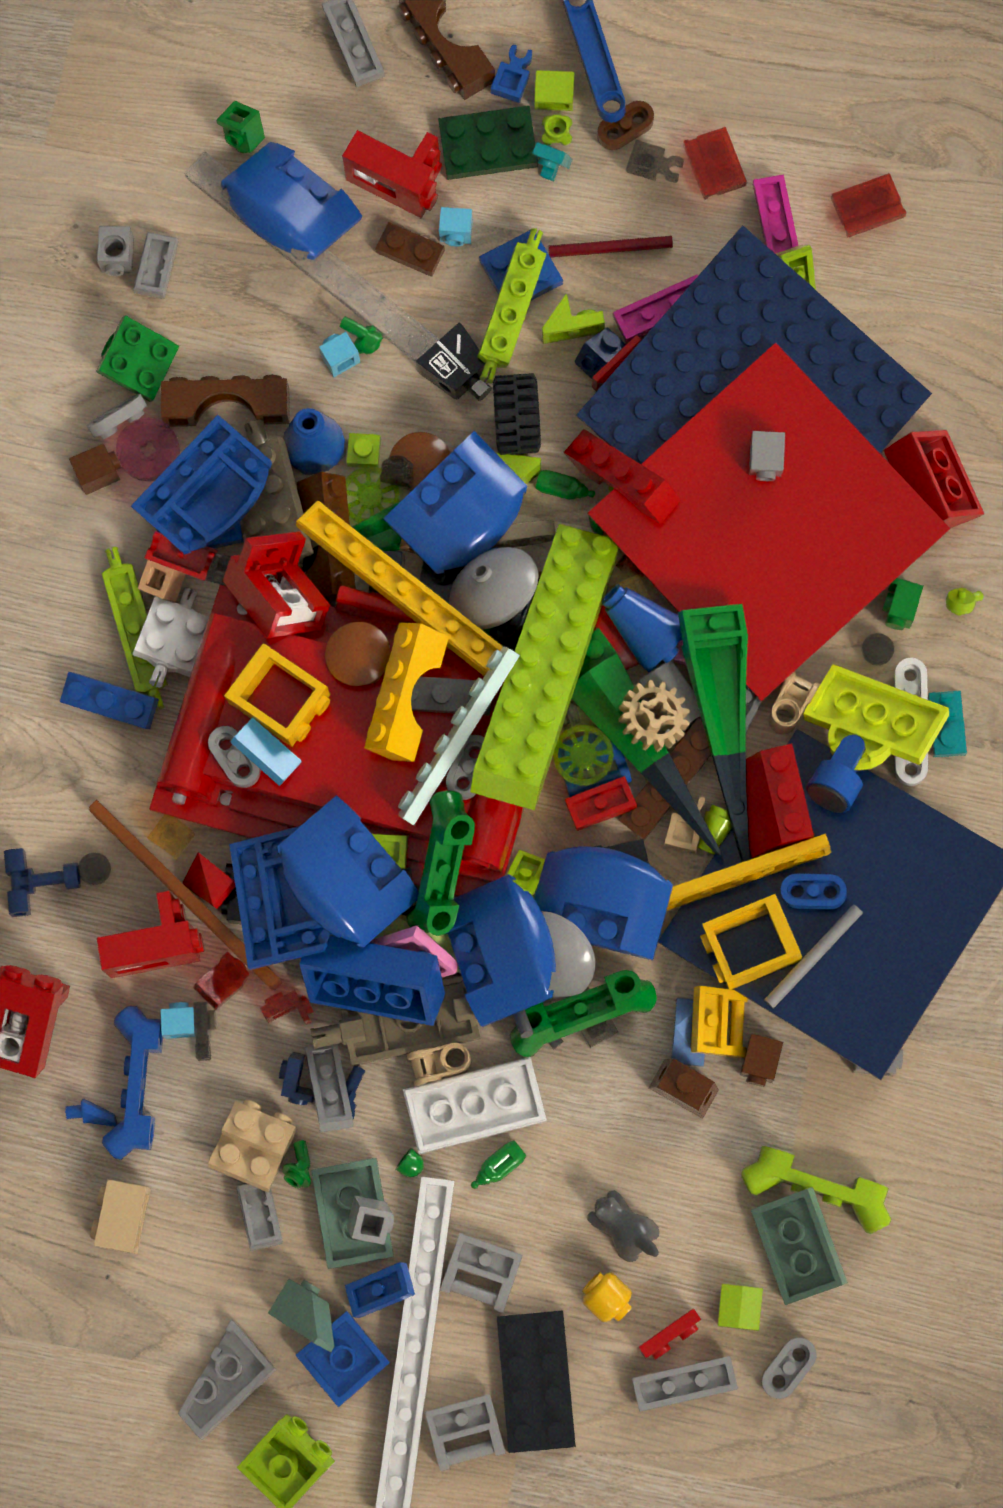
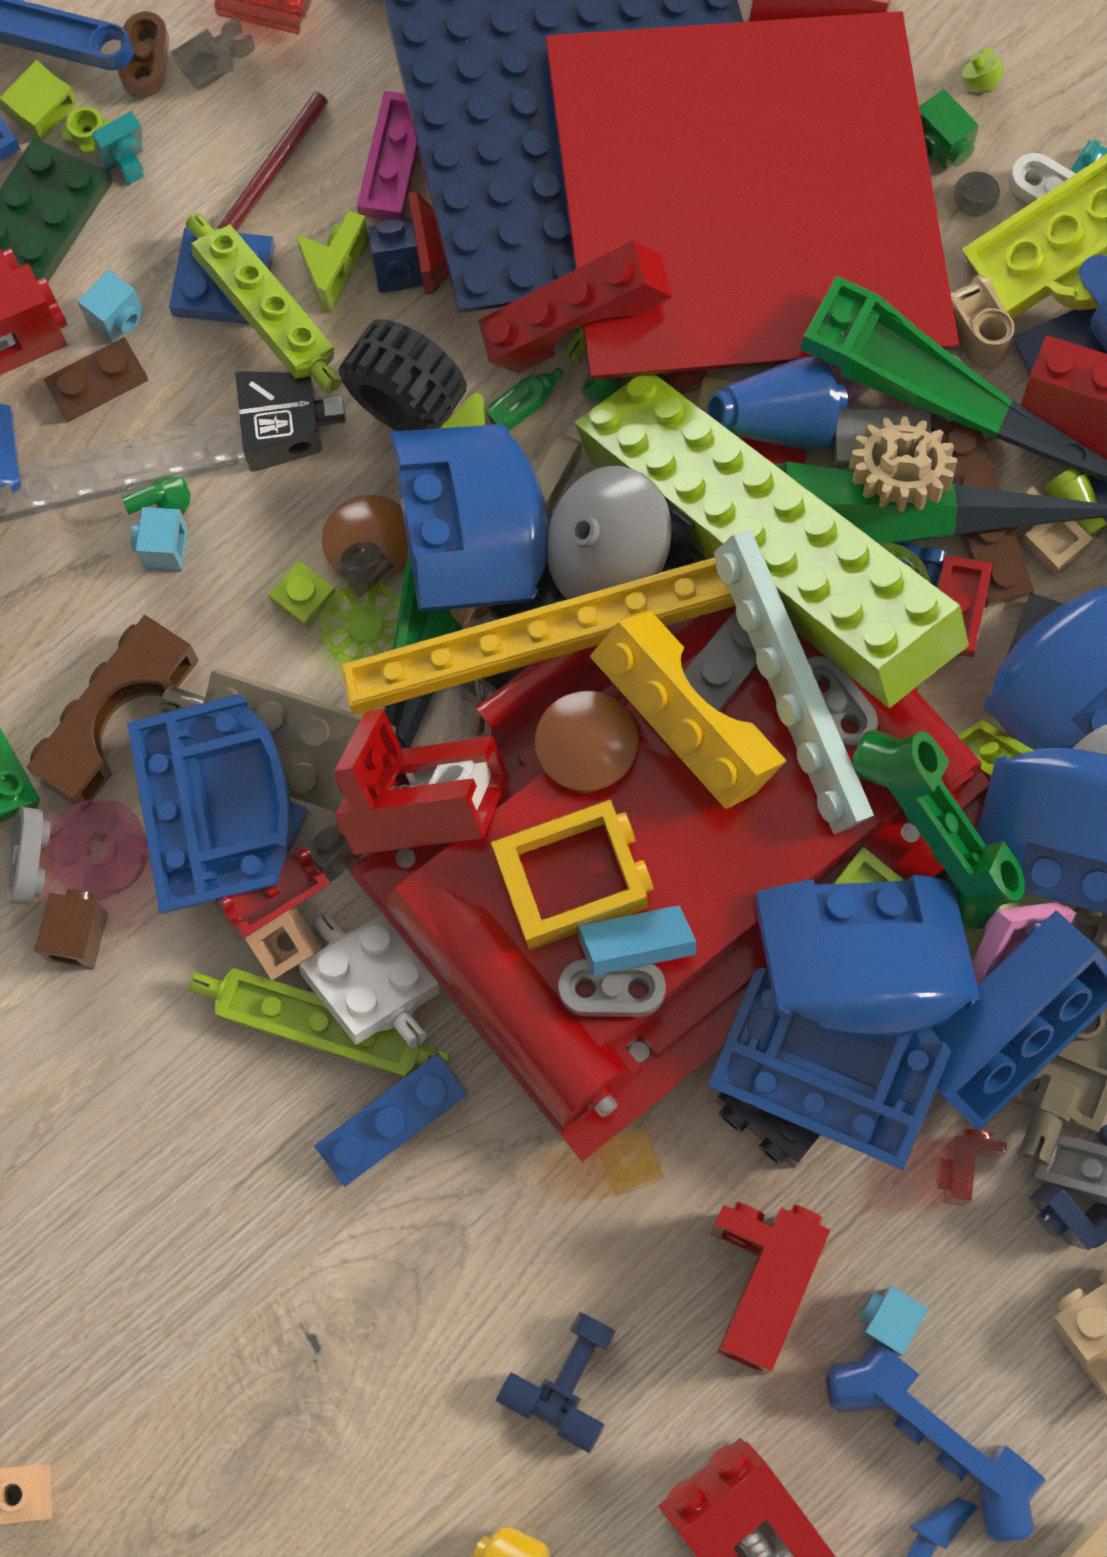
camera: 55 degrees left, 5 degrees down
clear smoke plate [78,853,111,885] -> none
dark orange tile [89,799,282,991] -> none
red slope [182,852,236,909] -> none
clear red bracket [193,952,249,1010] -> none
clear smoke plate [193,1002,217,1061] -> none
blue cone [283,408,345,475] -> none
reddish brown arch [297,472,356,607] -> none
light grey brick [749,431,785,481] -> none

